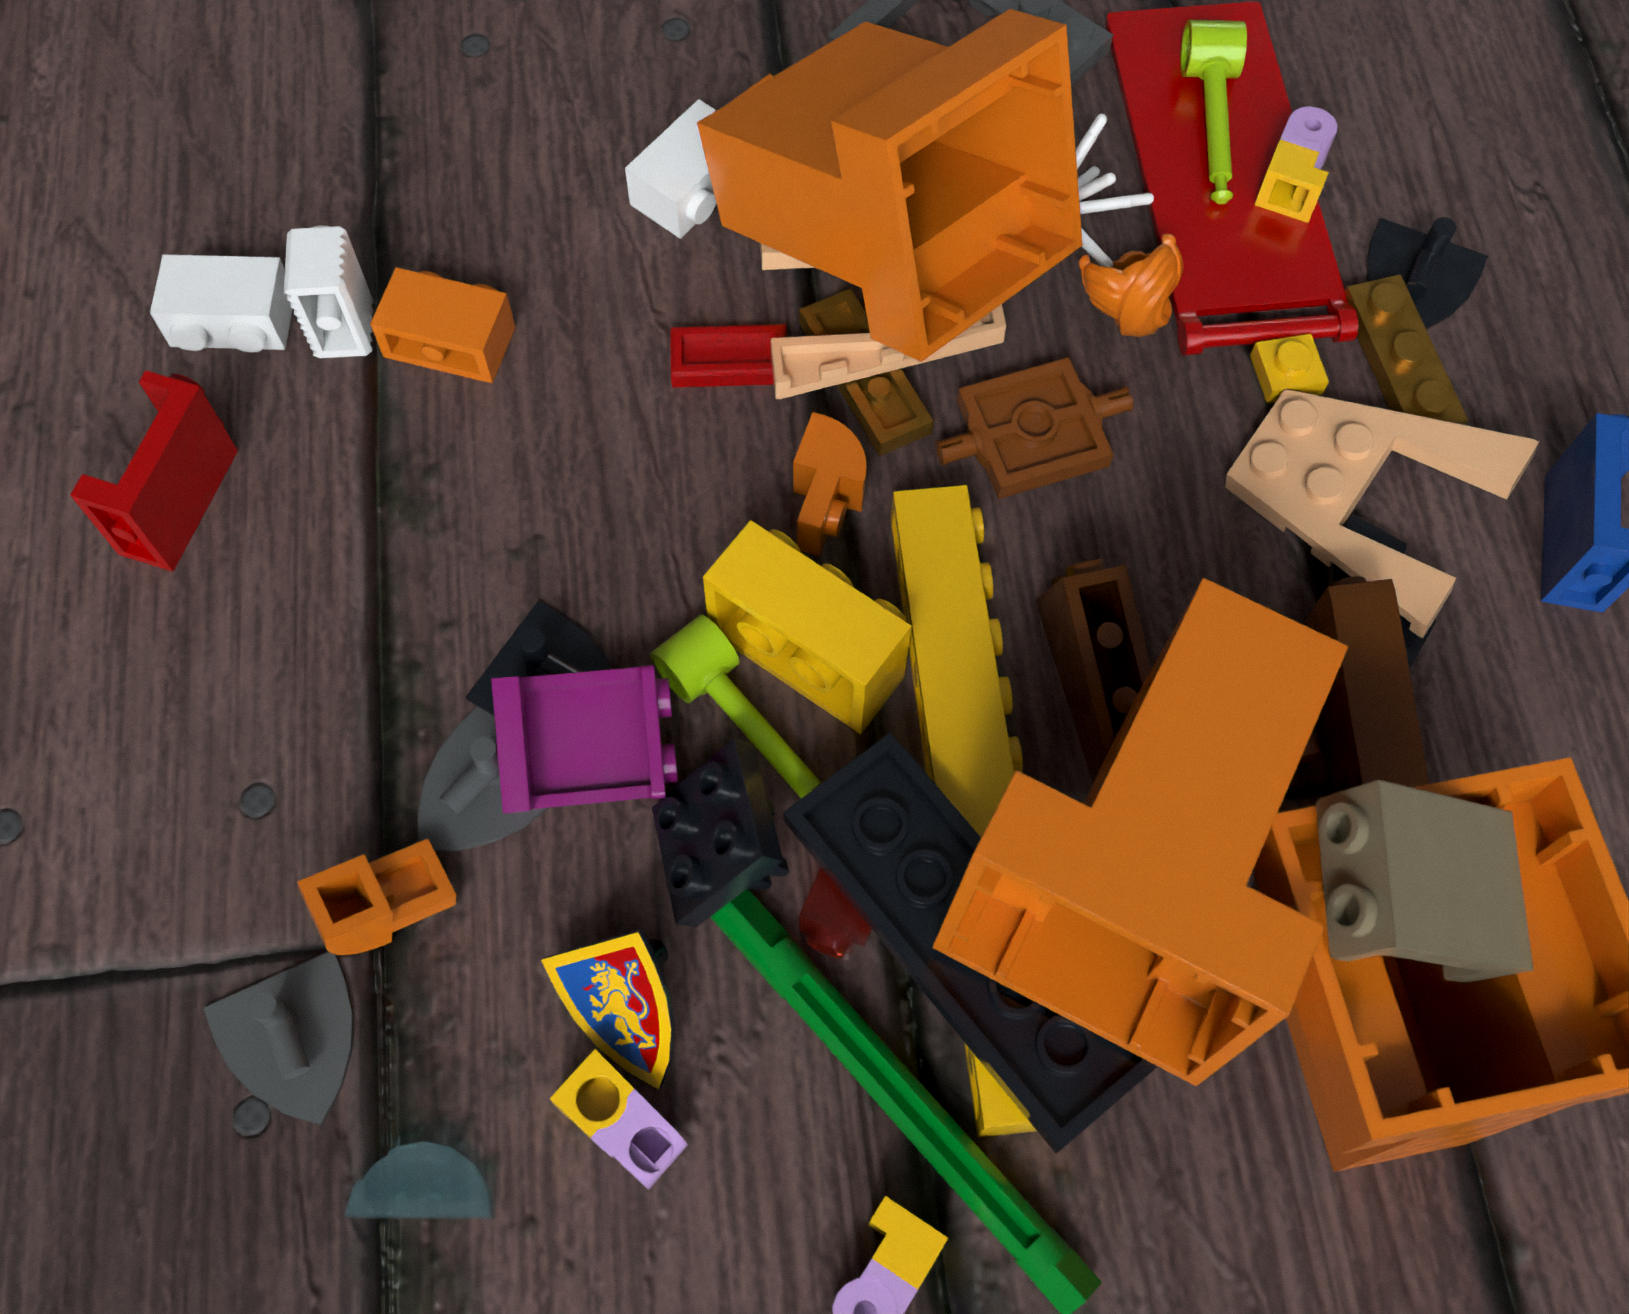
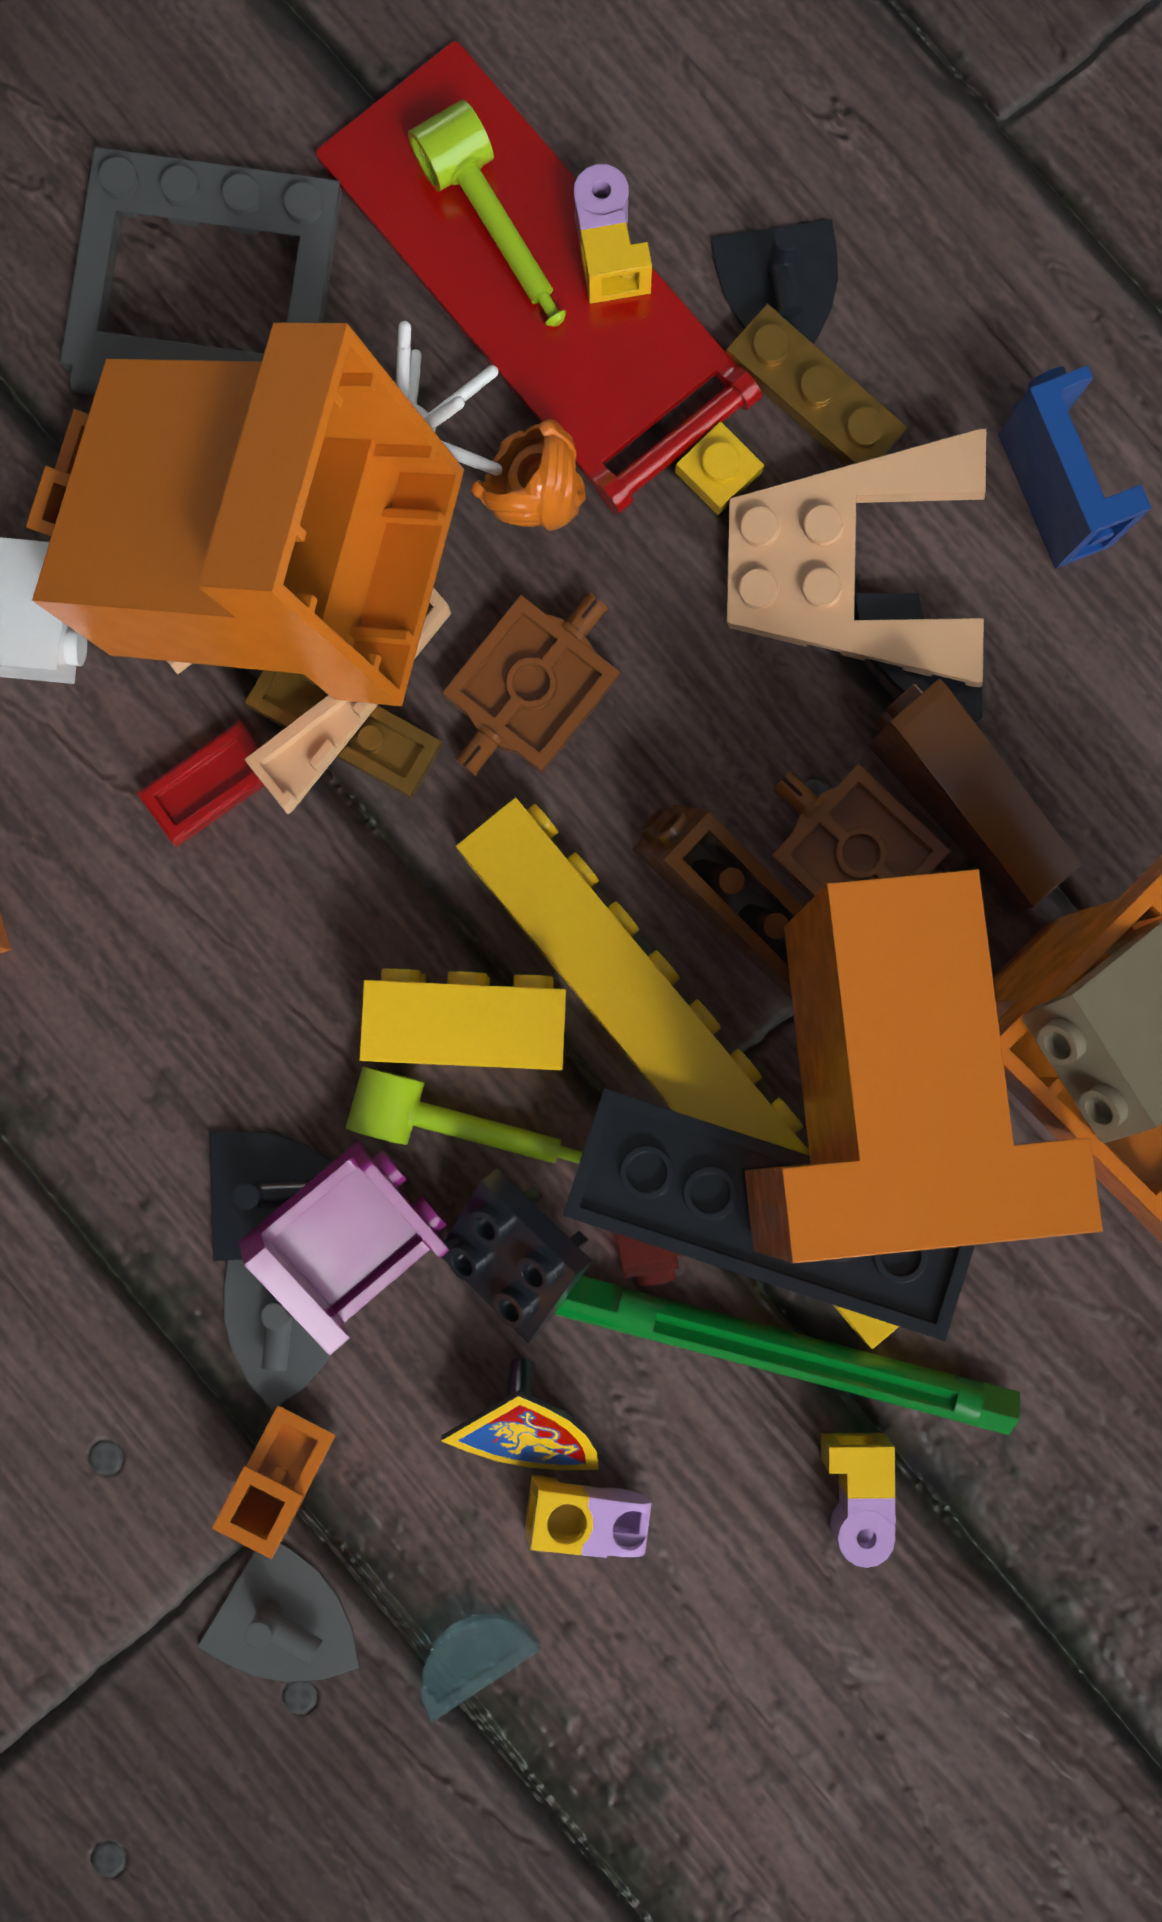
camera: 40 degrees left, 20 degrees up
orange brick [793,412,866,556] -> none

